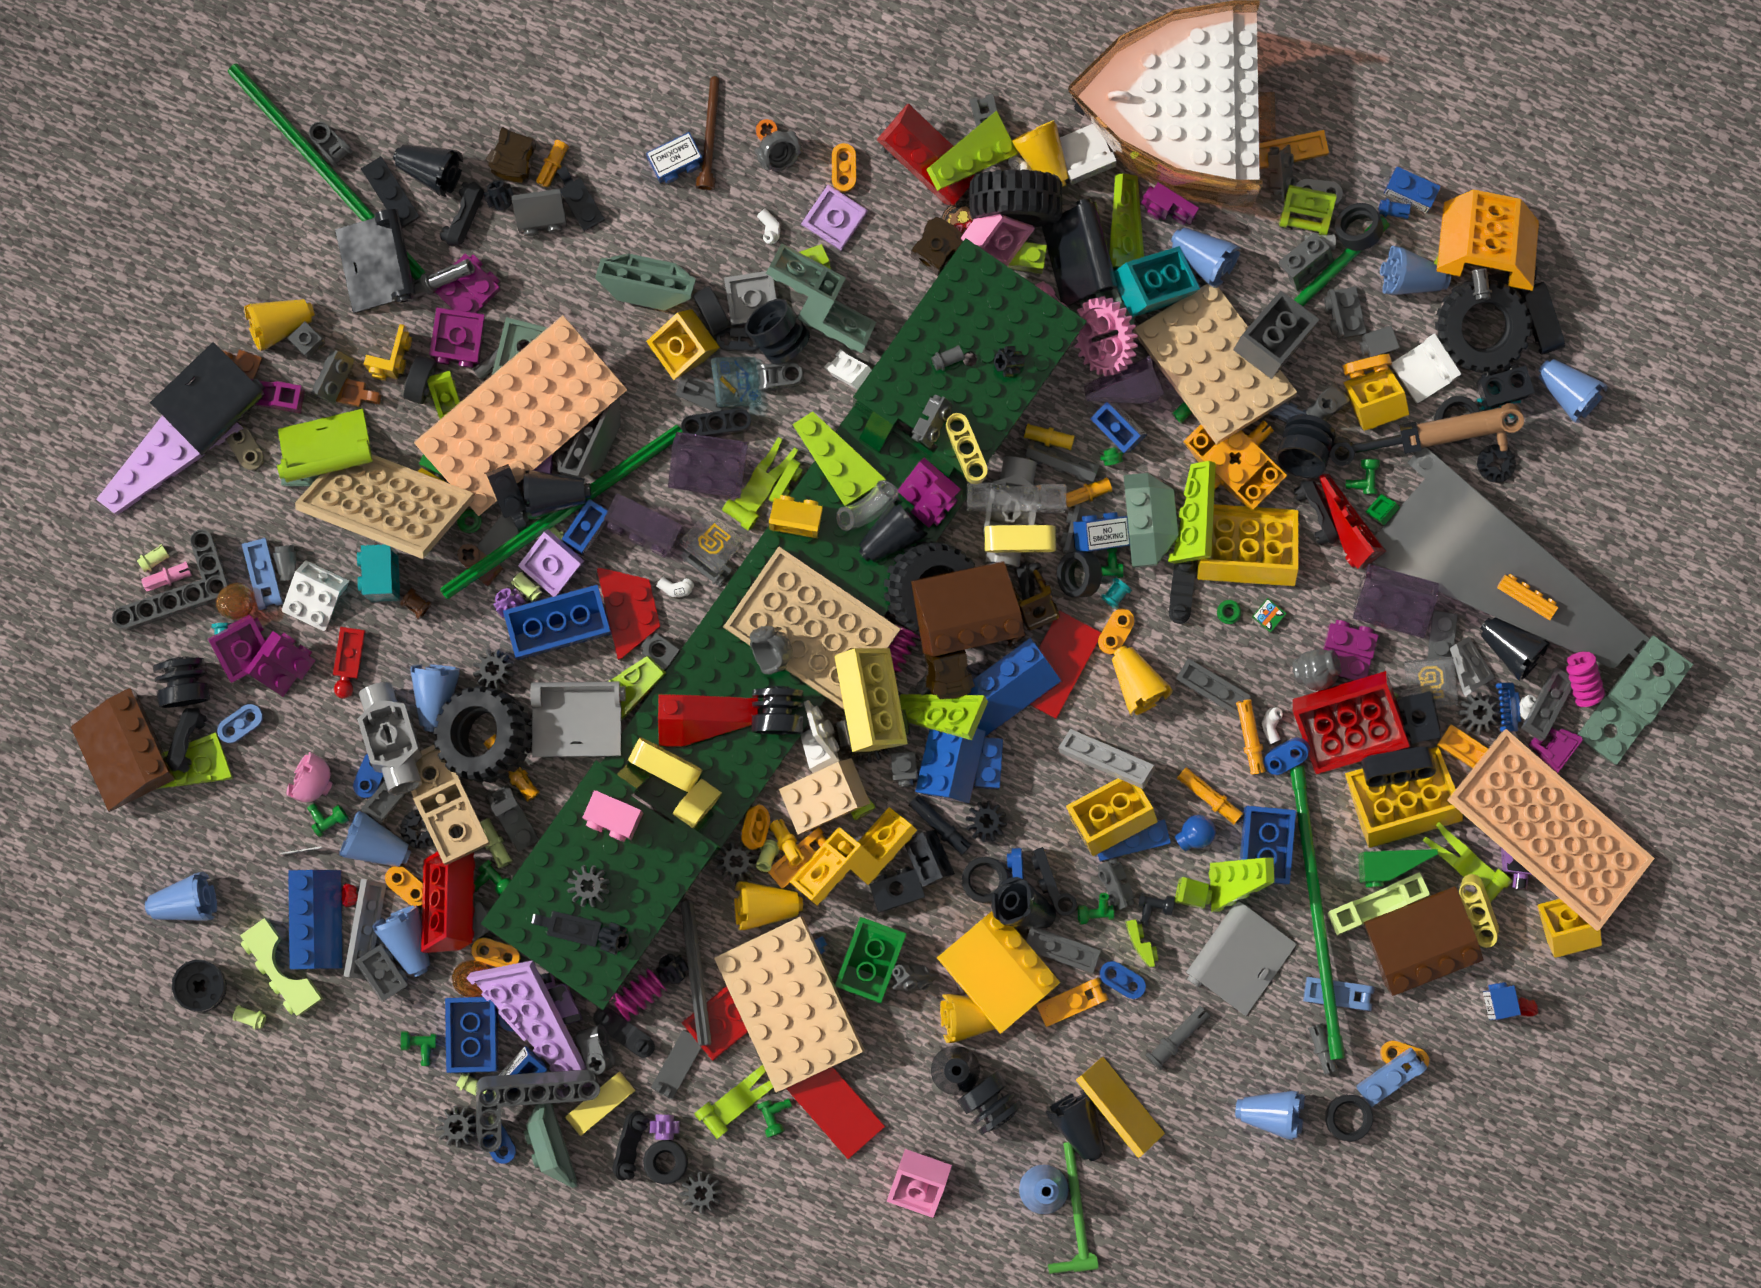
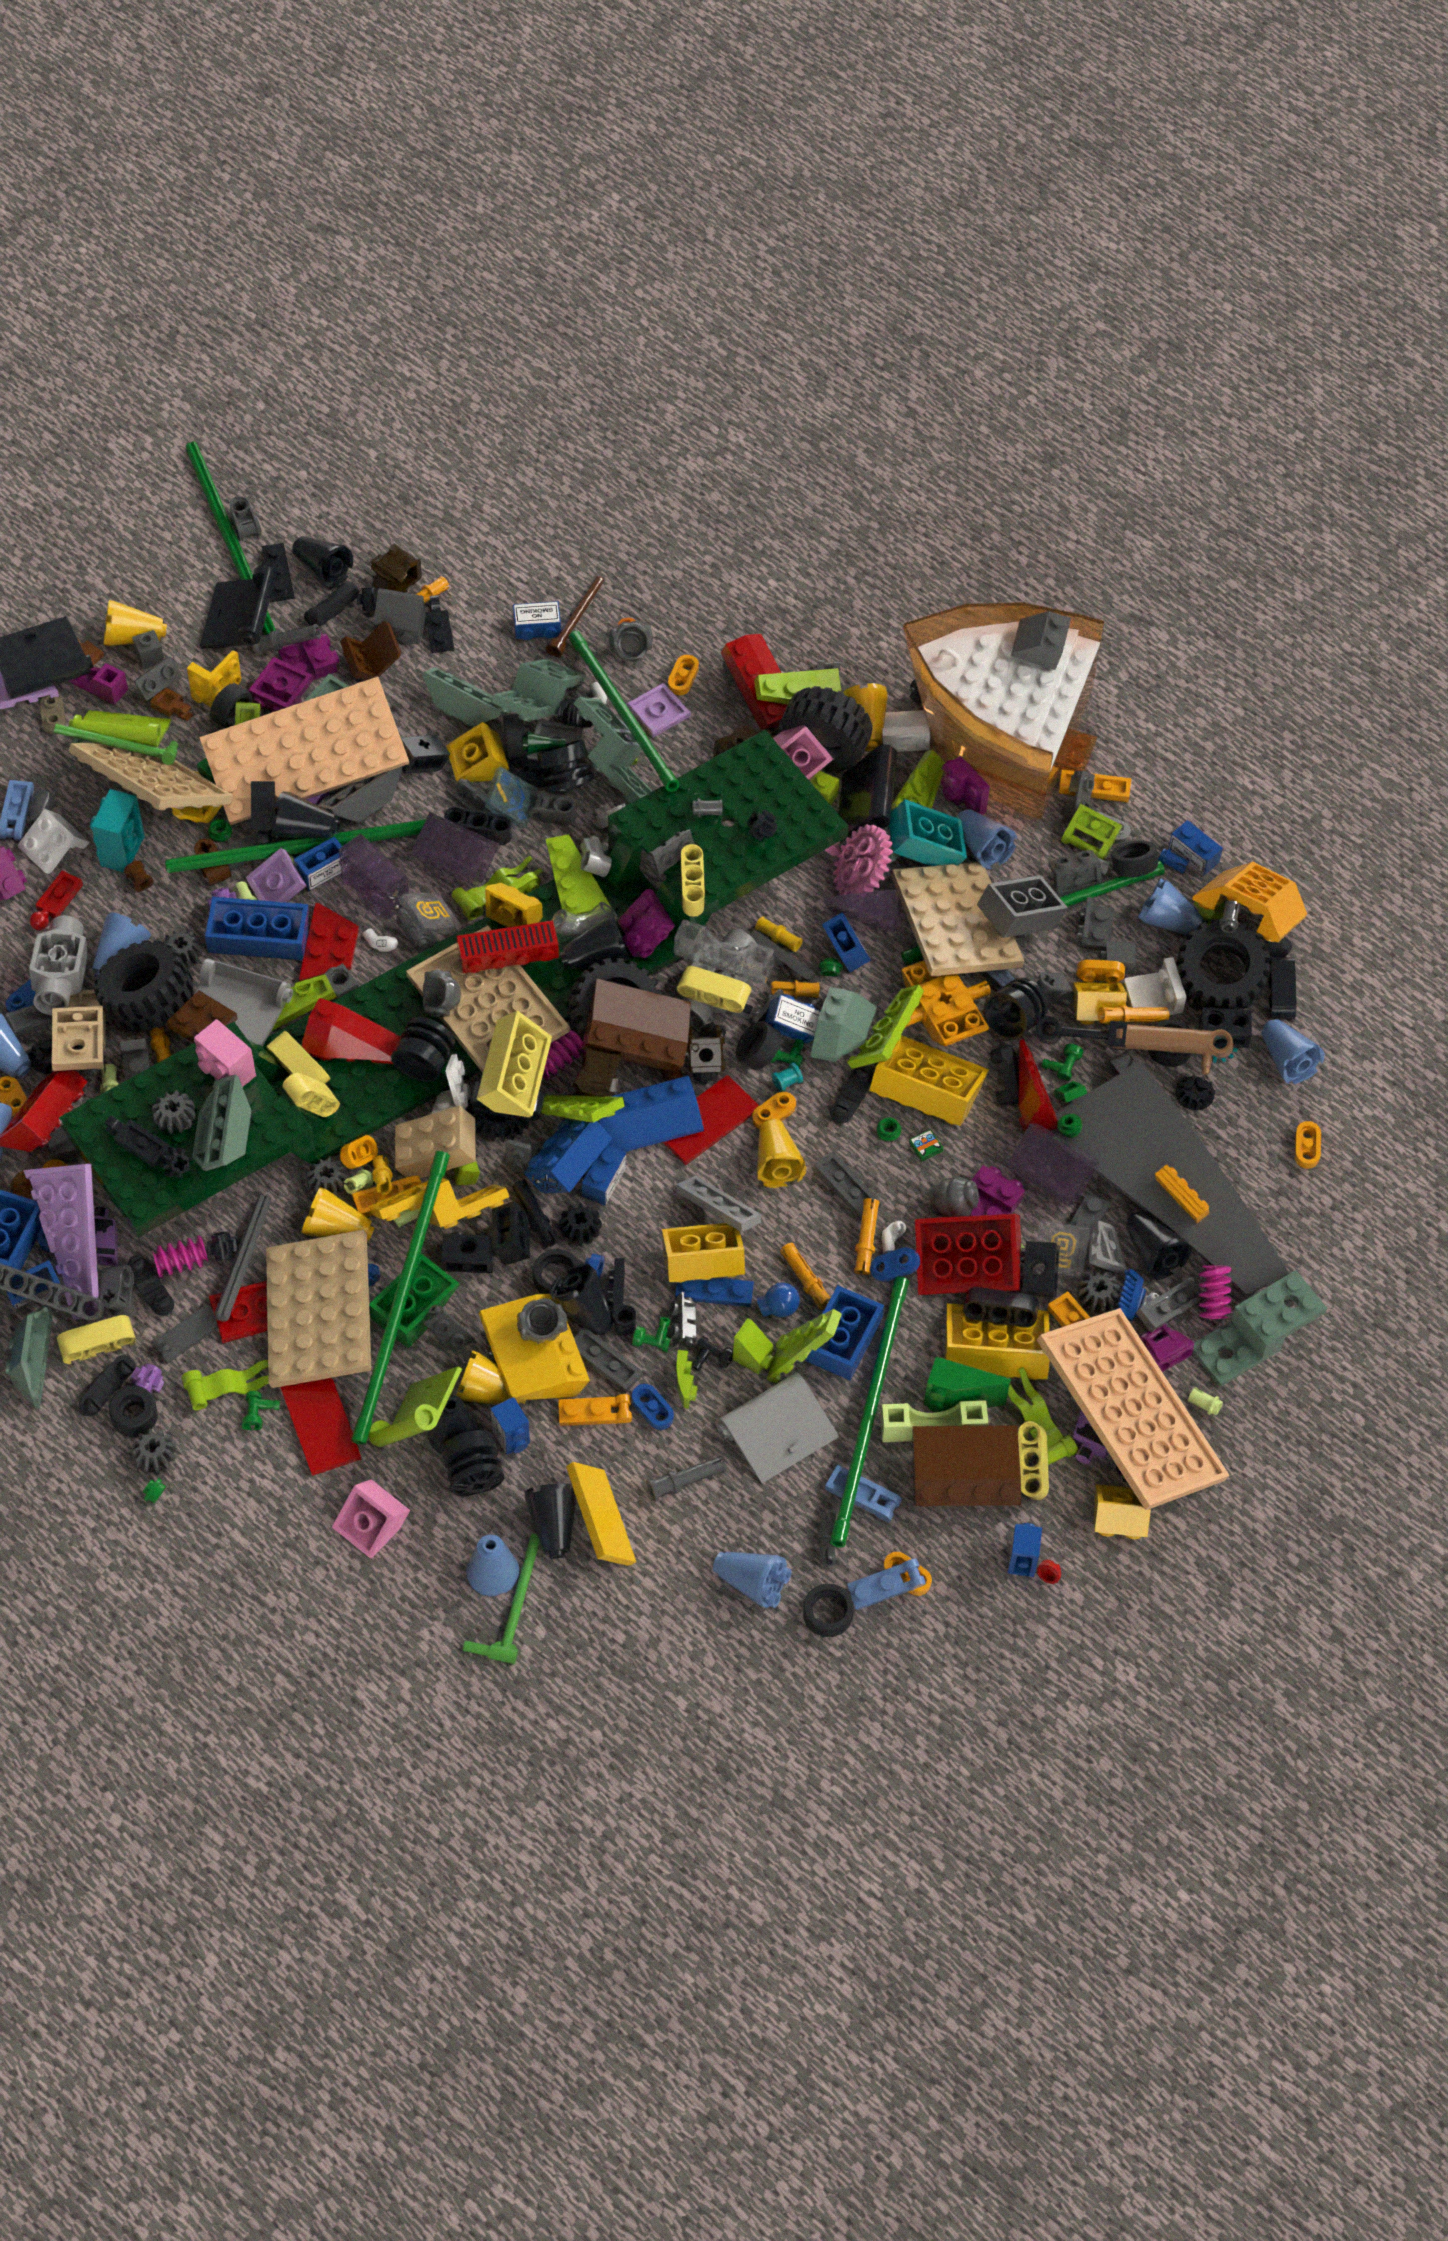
camera: 20 degrees right, 25 degrees down
none -> bright green bar [54,724,178,765]
none -> green plate [143,1478,166,1503]
none -> reddish brown plate [167,990,238,1043]
none -> sand green wedge [192,1075,251,1171]
none -> reddish brown bracket [340,621,401,681]
none -> green piece [351,1151,450,1445]
none -> lime door [369,1366,462,1447]
none -> black brick [401,735,450,774]
none -> red brick [457,920,559,973]
none -> sand green bracket [491,659,586,722]
none -> blue brick [491,1397,530,1455]
none -> dark grey hair [517,1298,568,1344]
none -> dark green cone [522,731,566,755]
none -> black gear [558,699,594,728]
none -> green piece [568,631,679,792]
none -> light grey piece [580,836,612,877]
none -> dark grey slope [1011,611,1071,670]
none -> green plate [1057,1114,1082,1138]
none -> light orange pin [1098,1005,1169,1023]
none -> yellowish green pin [1188,1387,1223,1415]
none -> light orange plate [1294,1121,1321,1169]

